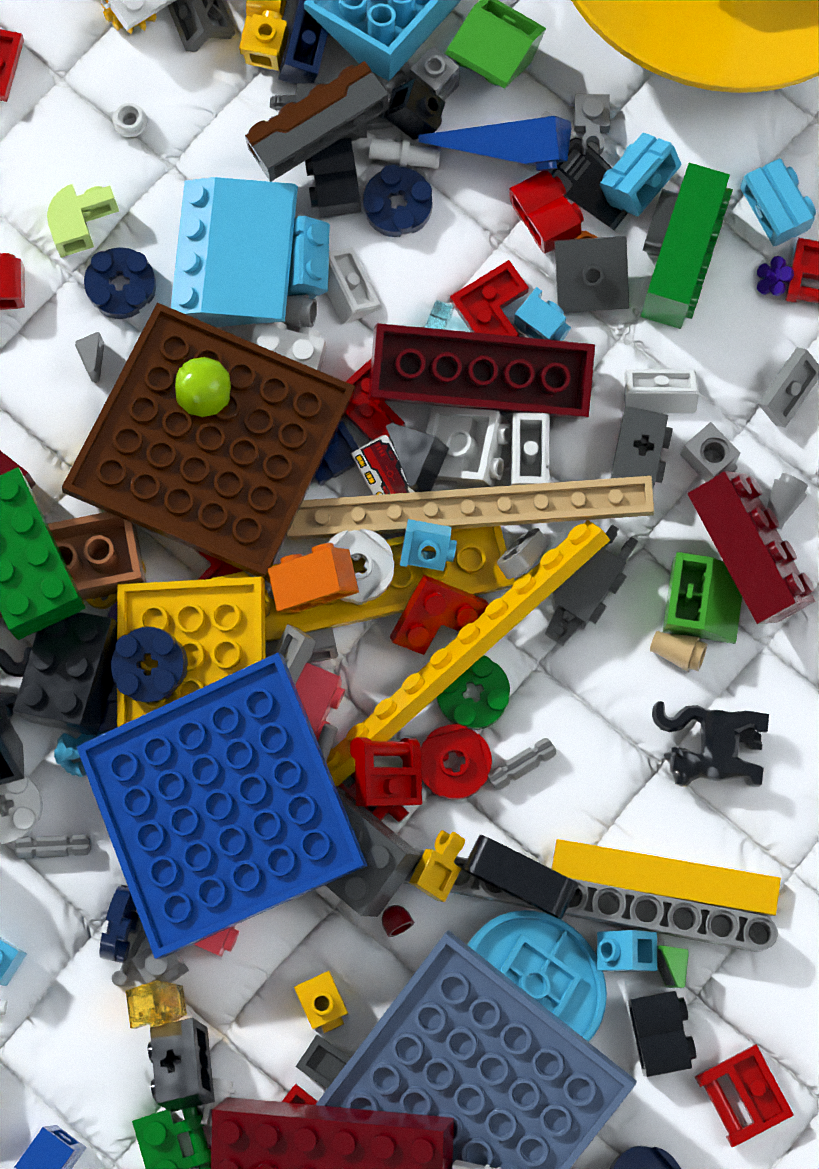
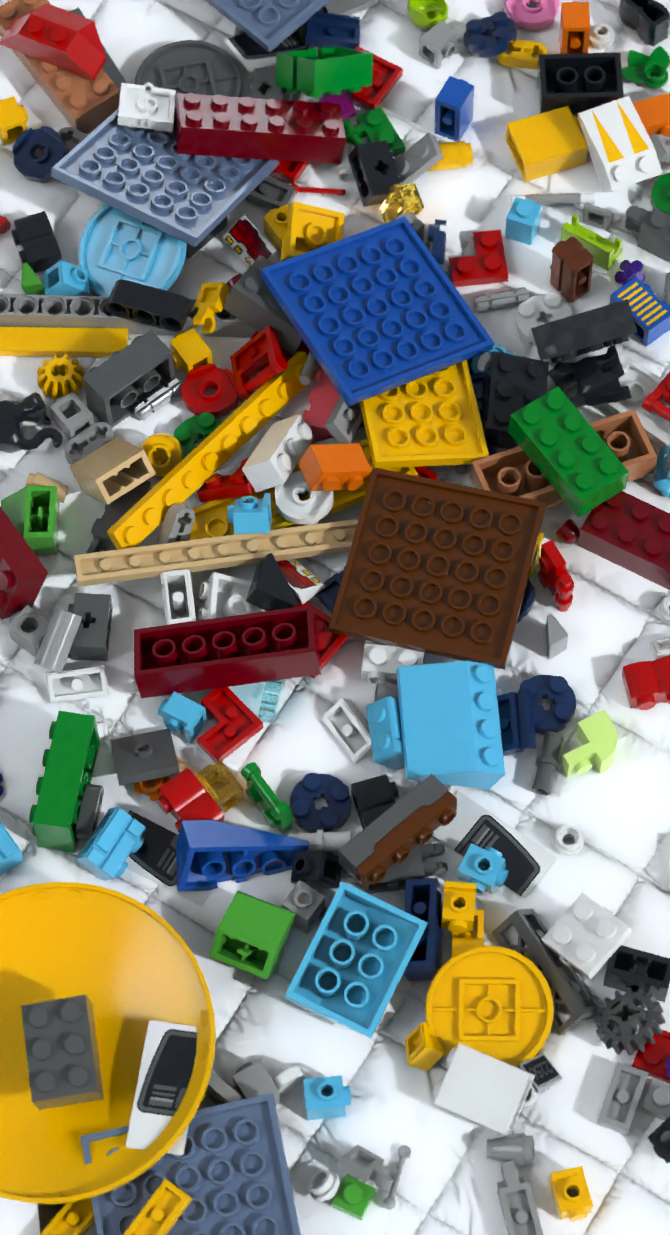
camera: 170 degrees right, 15 degrees down
dark blue plate [111,627,188,703] -> none
lime hair [175,357,231,417] -> none
light grey plate [574,94,610,155] -> none
none -> light grey brick [34,607,82,673]
none -> yellow gear [37,353,85,401]
none -> light grey brick [50,392,94,440]
none -> light grey beam [64,422,114,465]
none -> tan brick [69,437,156,505]
none -> dark grey brick [83,330,175,428]
none -> yellow plate [141,433,183,476]
none -> yellow brick [169,328,213,375]
none -> clear yellow brick [197,760,244,814]
none -> slope [222,215,278,268]
none -> green plate [240,762,292,835]
none -> white brick [242,414,314,493]
none -> yellow plate [280,201,344,261]
none -> red hinge [290,184,346,195]
none -> light grey plate [394,133,444,189]
none -> yellow head [428,141,473,172]
none -> sticker [432,791,557,899]
none -> red plate [449,229,509,287]
none -> medium azure brick [457,843,508,894]
none -> dark blue plate [497,688,536,757]
none -> dark grey pin [532,732,564,796]
none -> red plate [537,540,574,612]
none -> dark red hinge [554,518,580,544]

